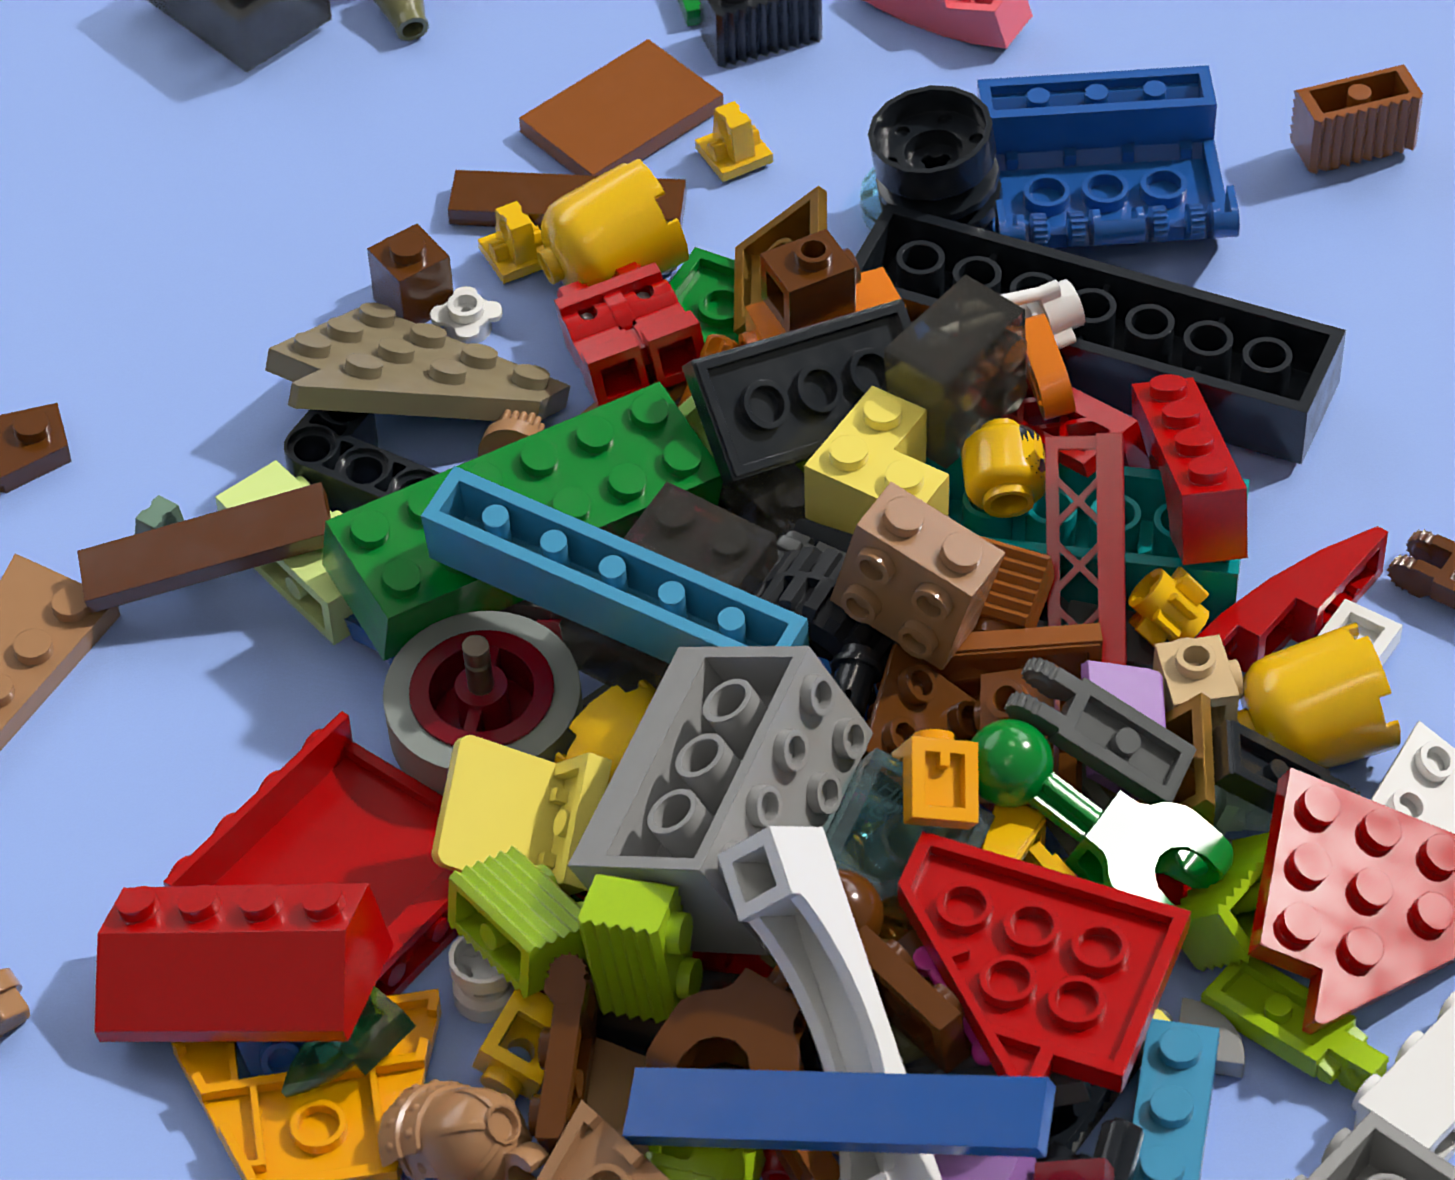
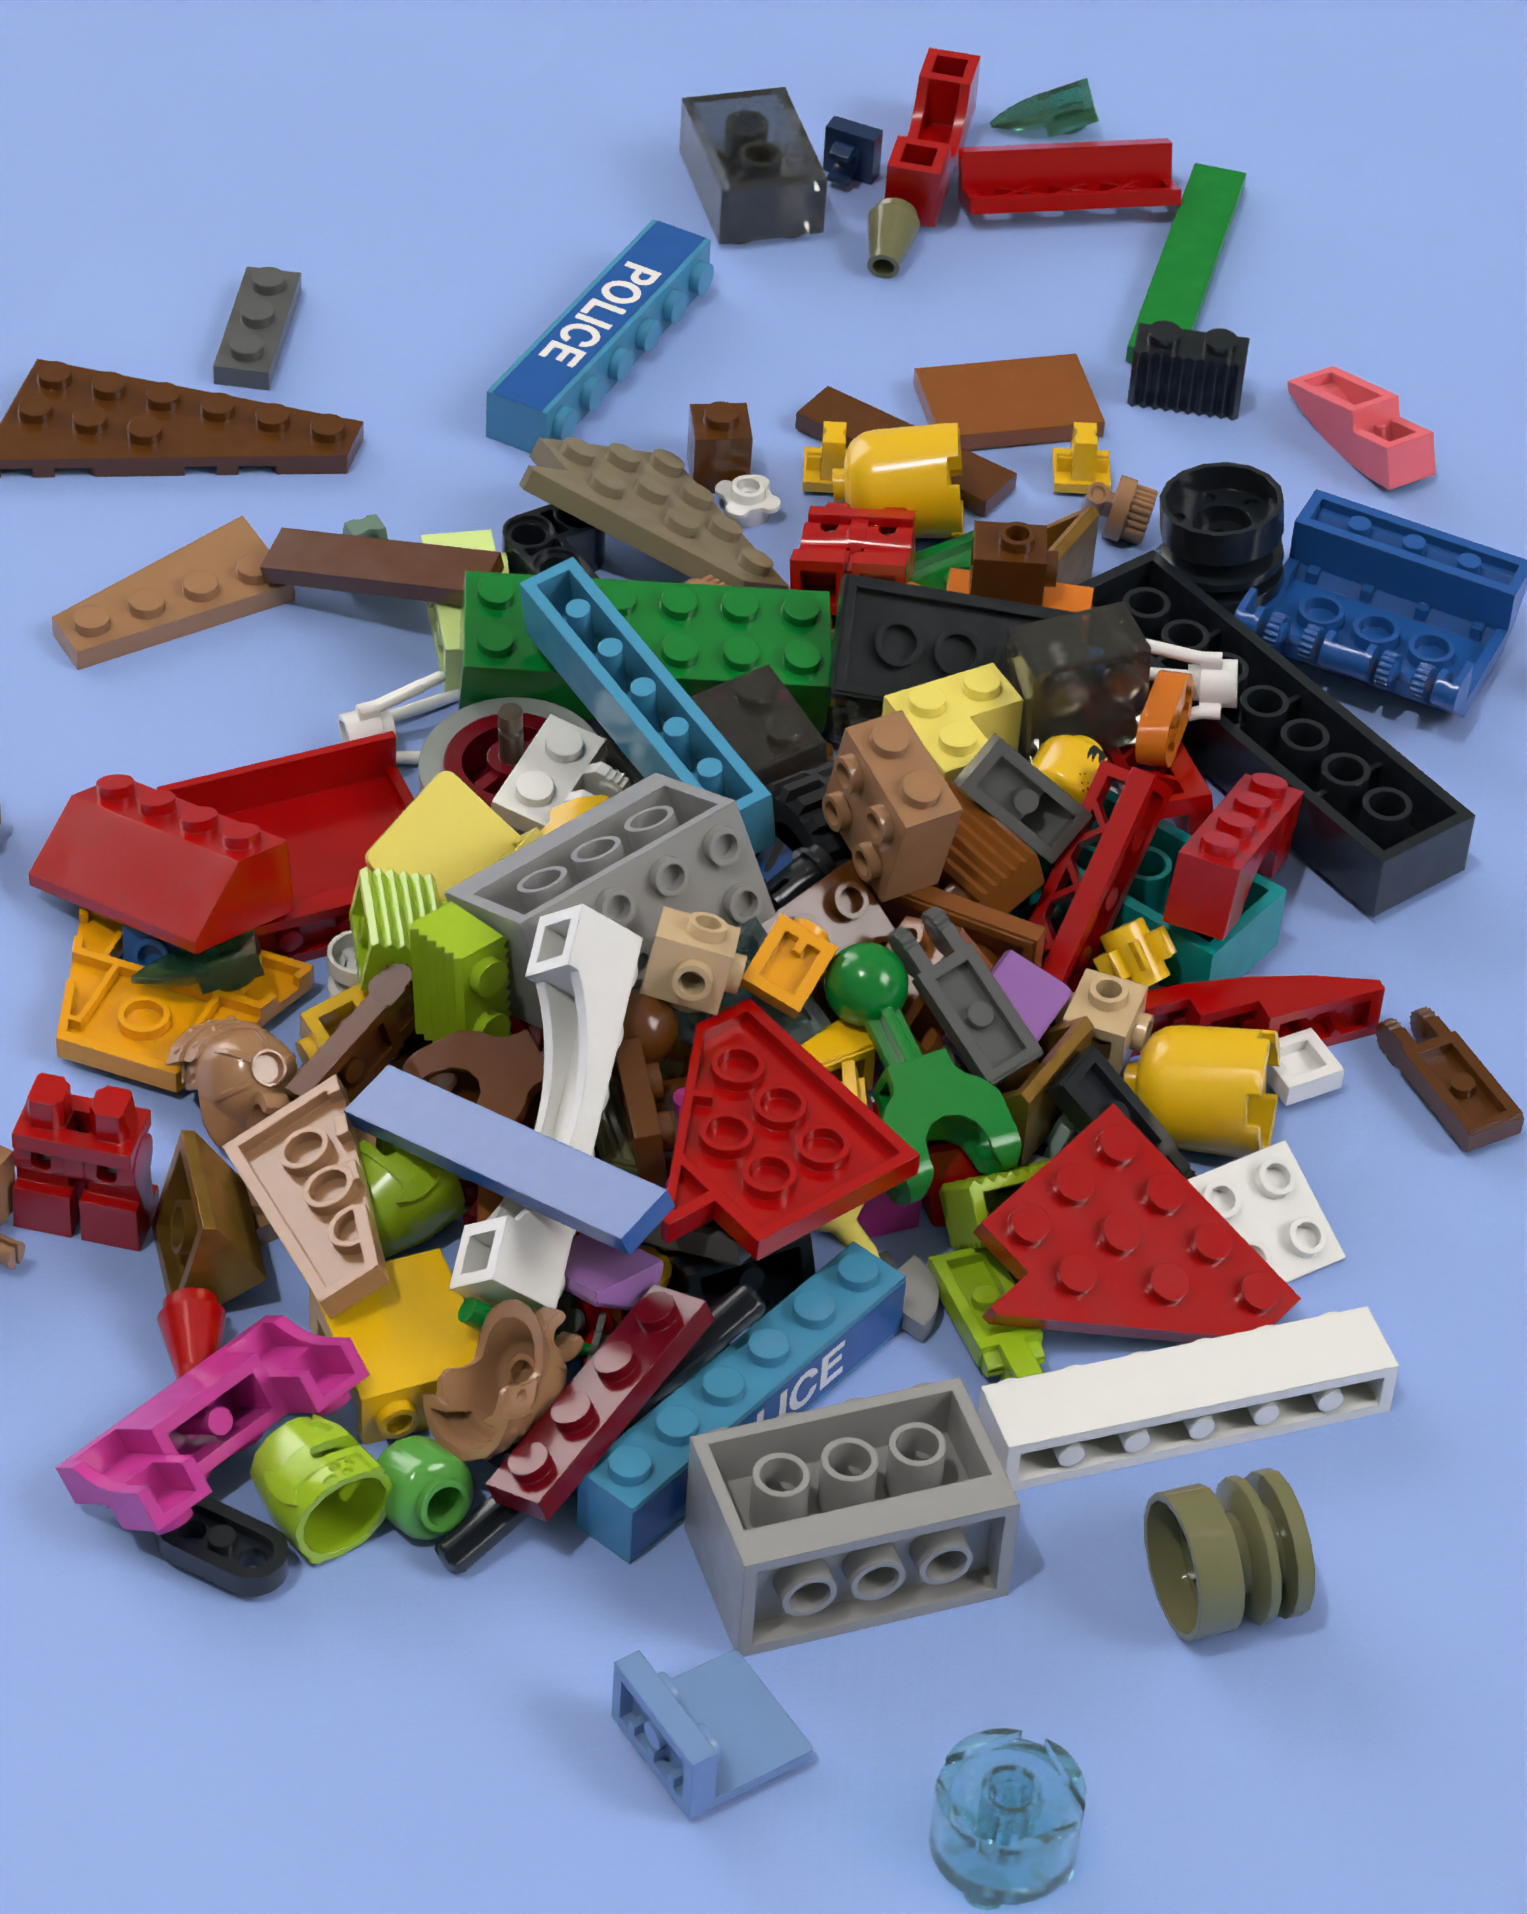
camera: 25 degrees right, 5 degrees down
none -> white plant [338,671,459,764]
none -> brick [486,219,714,454]
none -> white hinge [491,714,631,832]
none -> tan brick [639,906,748,1015]
none -> dark grey slope [953,733,1093,864]
none -> medium nougat piece [1081,475,1158,545]

